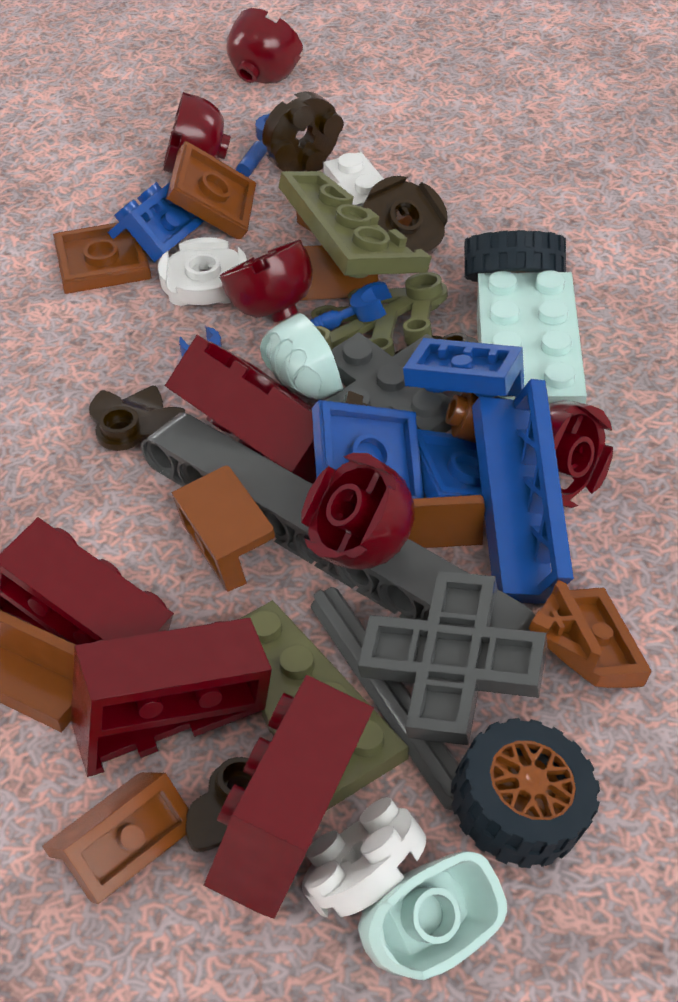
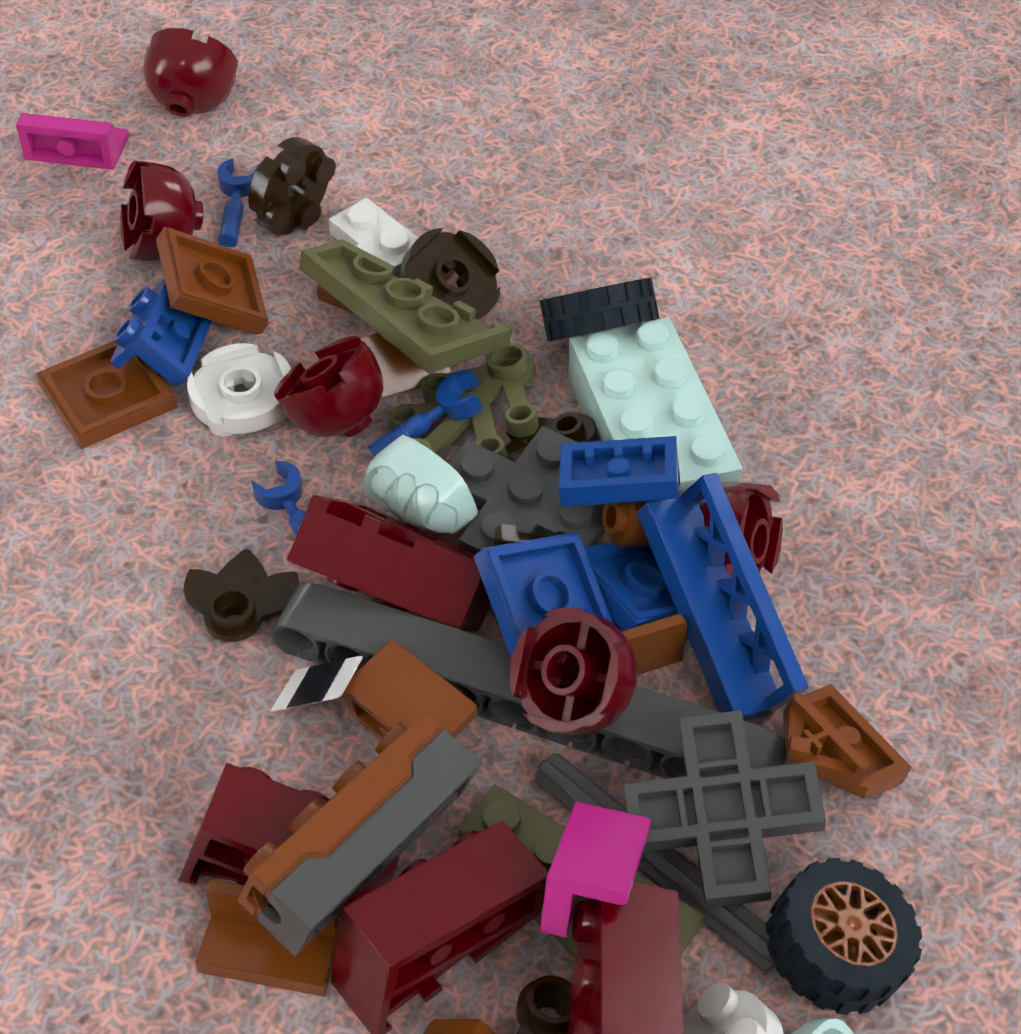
camera: 20 degrees left, 5 degrees up
none -> dark pink panel [16,113,129,170]
none -> piece [237,712,482,957]
none -> sticker [271,655,363,712]
none -> dark pink panel [540,802,651,938]

